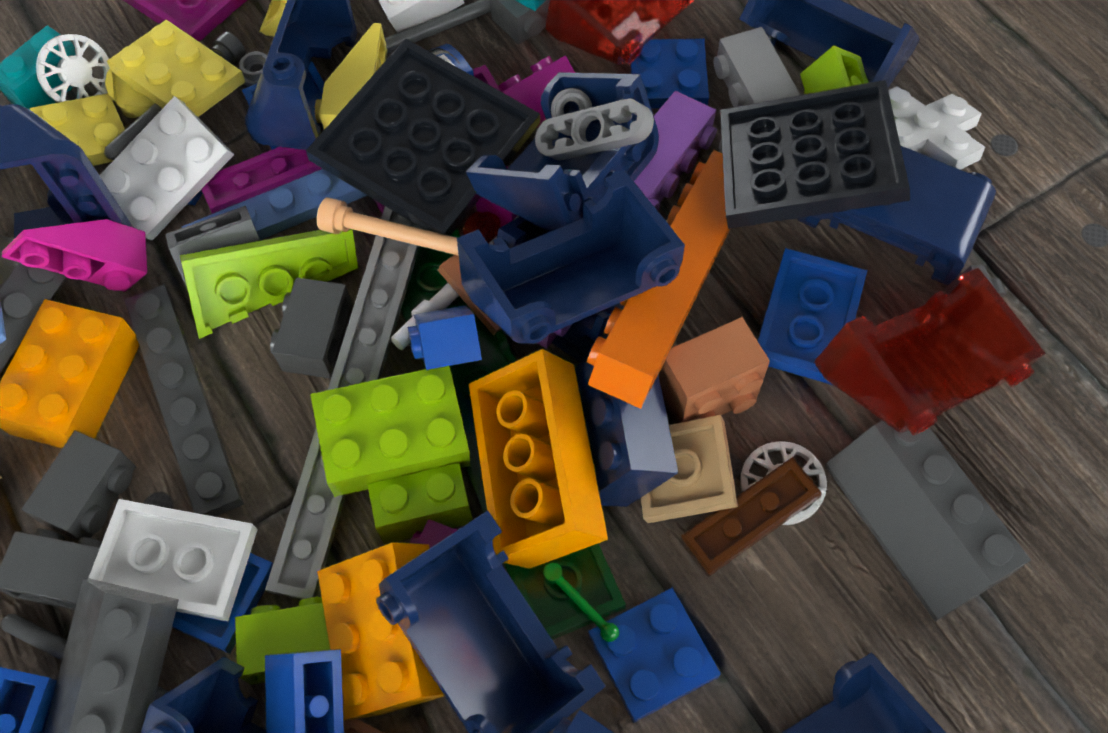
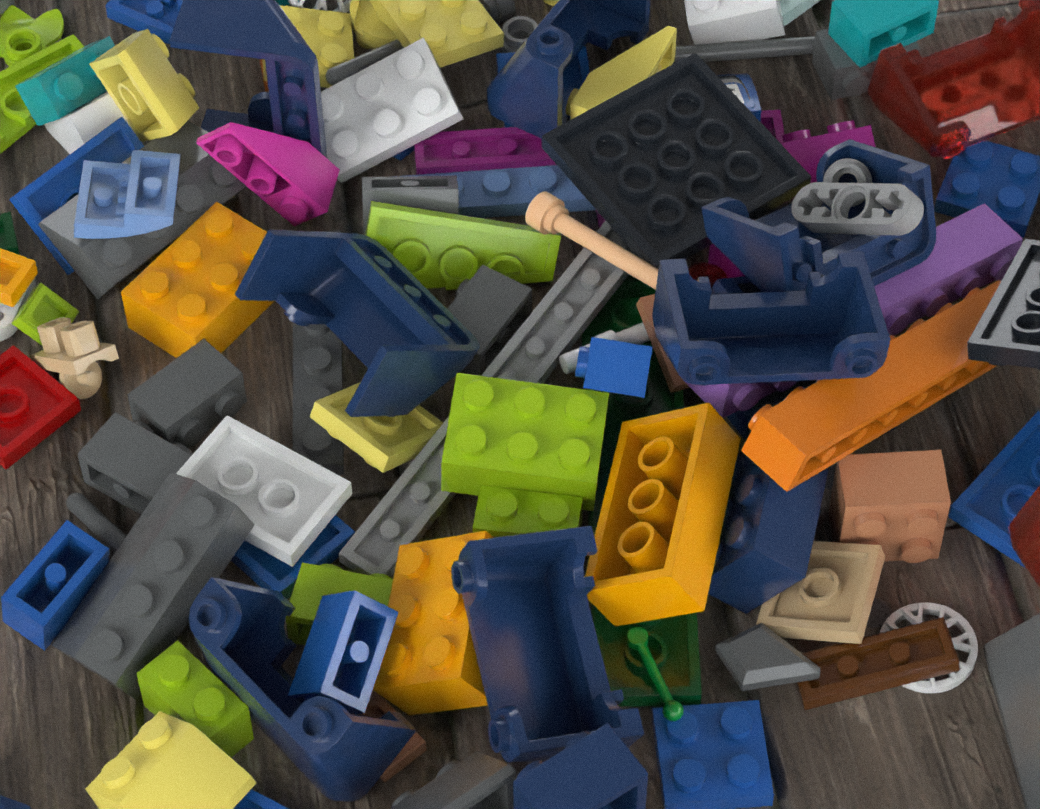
camera: 20 degrees right, 10 degrees down
none -> dark blue windscreen [235,229,480,417]
none -> light yellow plate [310,383,443,473]
none -> dark grey piece [715,623,821,691]

